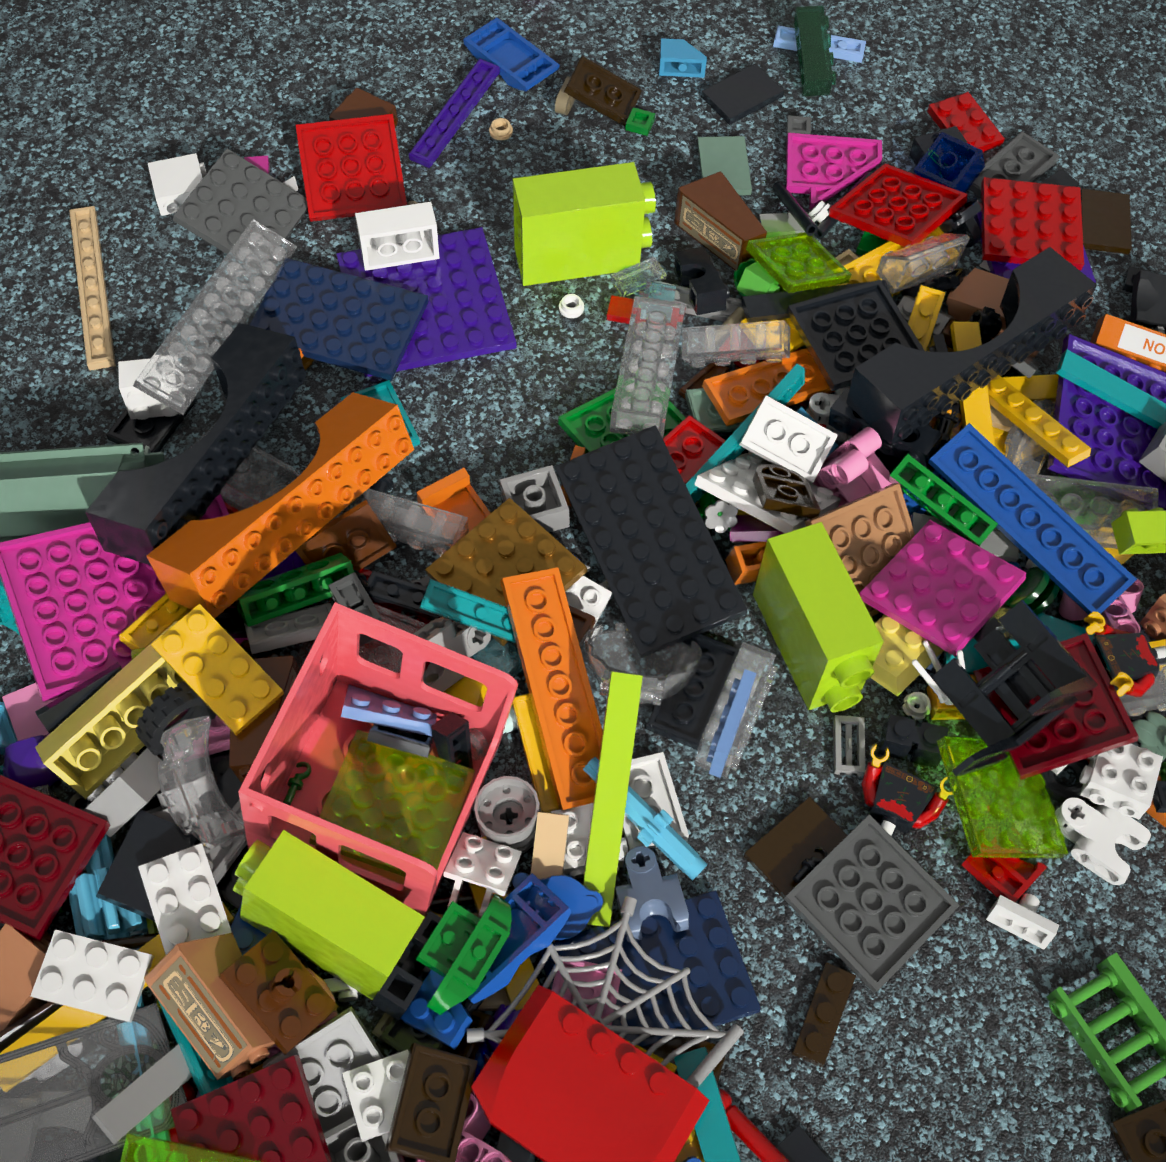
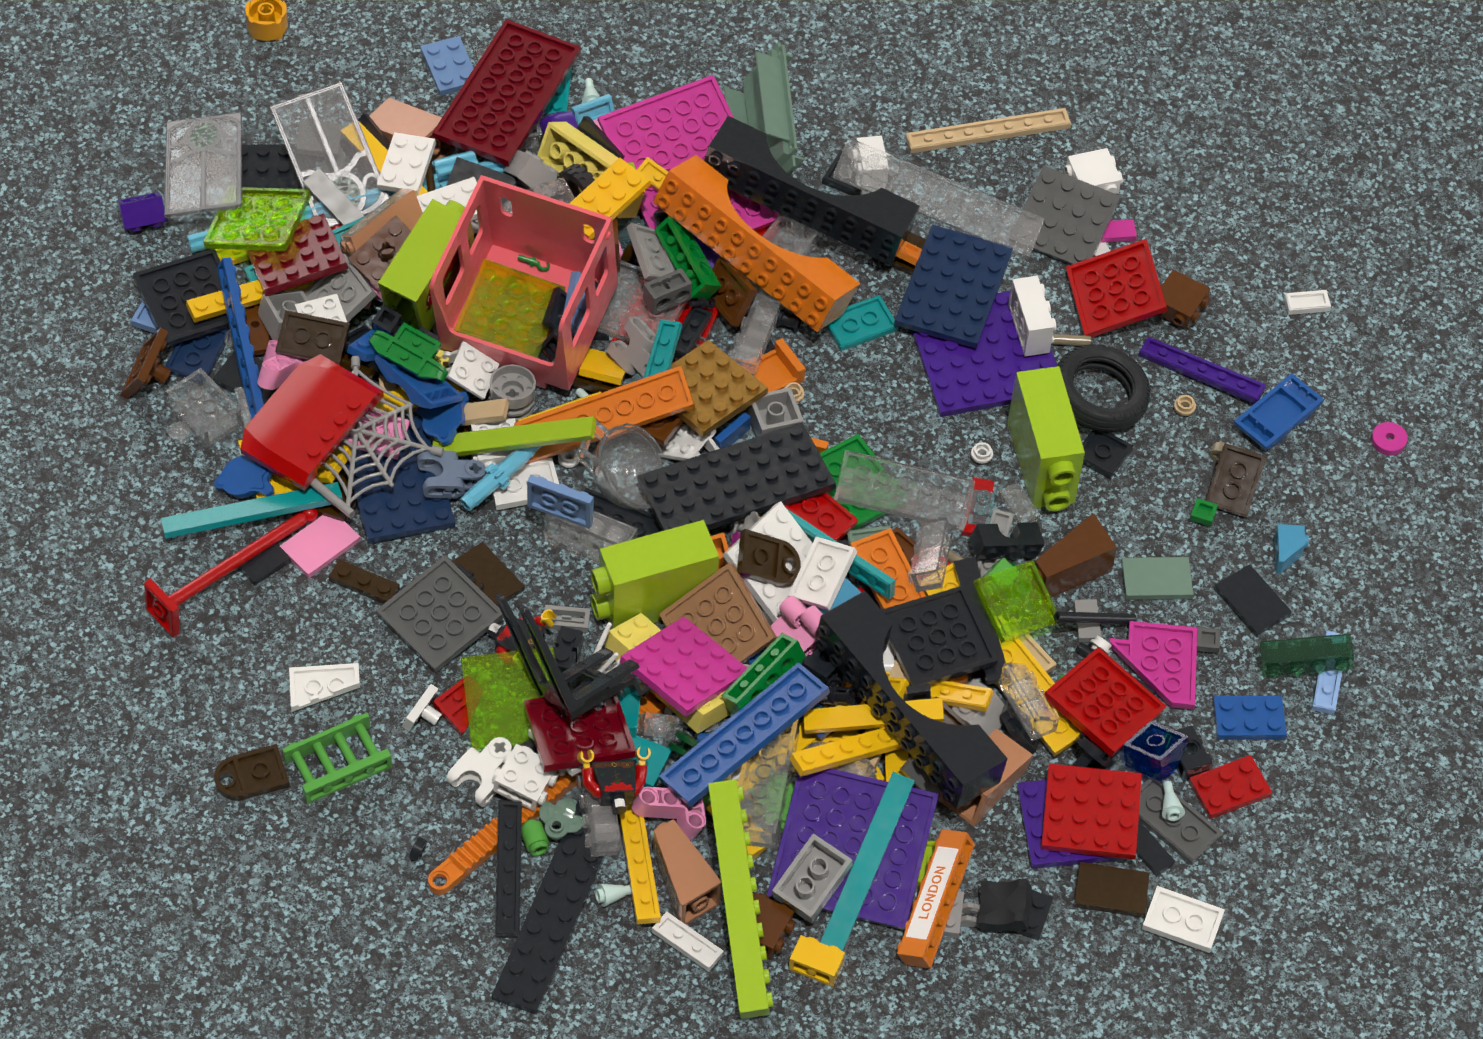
camera: 90 degrees right, 5 degrees down
none -> bright pink tile [280,515,361,578]
none -> white wing [289,663,360,712]
none -> tan plate [784,382,804,403]
none -> black tyre [1056,344,1150,432]
none -> white plate [1142,886,1225,953]
none -> light aqua cone [1162,781,1185,821]
none -> blue plate [1213,696,1287,740]
none -> white tile [1284,290,1331,315]

